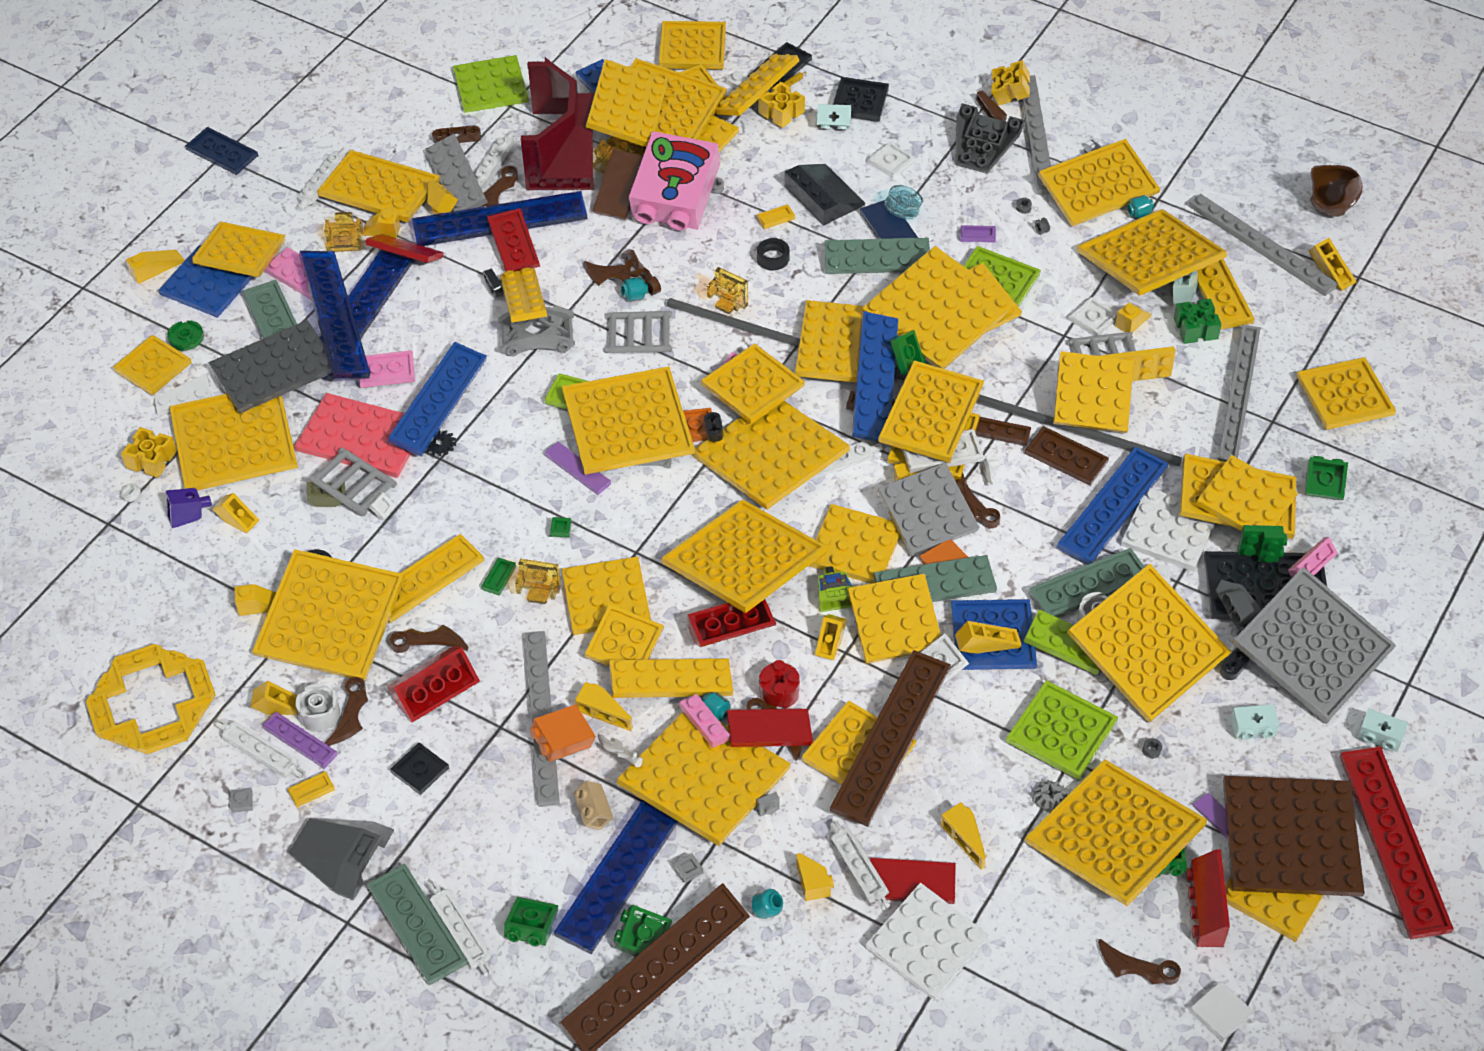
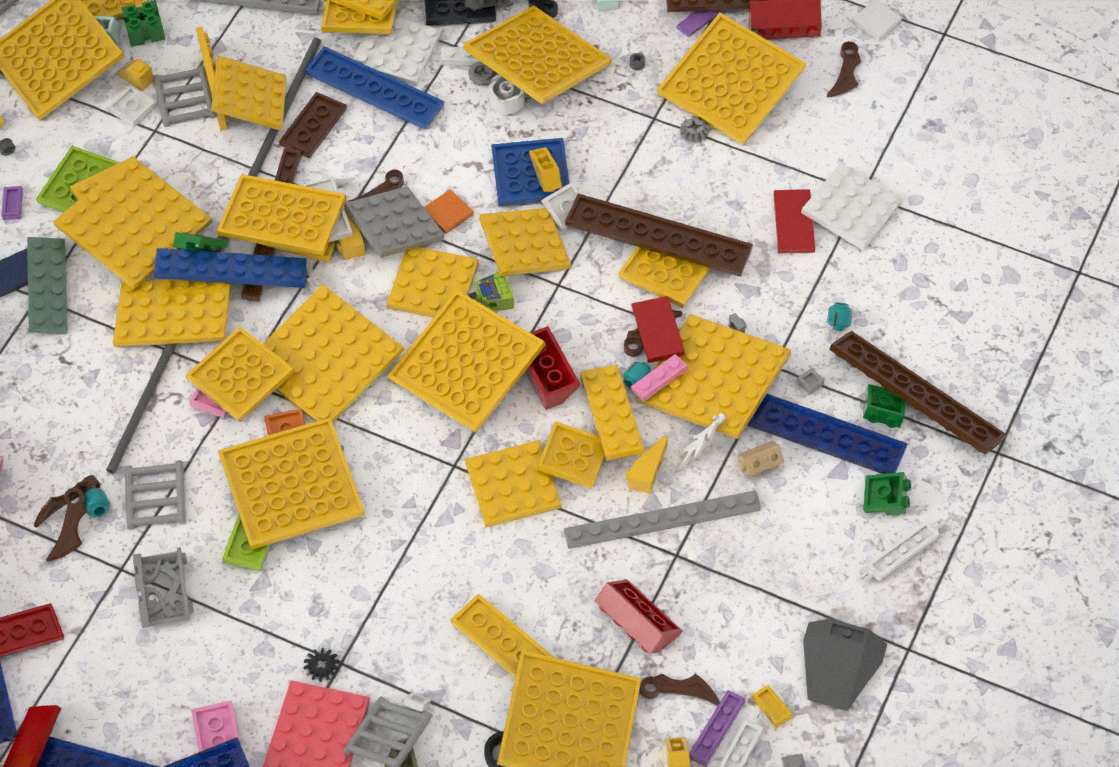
camera: 95 degrees left, 5 degrees up
white brick [296,684,340,731] -> none
sand green plate [367,863,468,986] -> none
blue plate [388,341,487,457] -> none
reddish brown piece [390,625,468,653] -> none
black tile [390,742,449,795] -> none
green tile [481,557,516,596] -> none
black beam [483,268,504,297] -> none
yellow plate [500,268,547,323] -> none
clear yellow panel [515,558,561,604] -> none
orange brick [530,704,596,762] -> none
medium lavender tile [545,442,611,495] -> none
green plate [550,517,572,538] -> none
black beam [704,412,724,442] -> none
clear yellow panel [707,267,748,314] -> none
black tyre [757,238,790,270] -> none
red brick [759,660,800,709] -> none
yellow slope [796,853,834,901] -> none
yellow slope [815,614,847,660] -> none
white plate [830,820,890,910] -> none
sand green plate [874,555,997,602] -> none
yellow slope [940,802,986,870] -> none
lime plate [1006,680,1118,780] -> none
lime plate [1024,609,1100,675] -> none
sand green plate [1029,548,1145,618] -> none

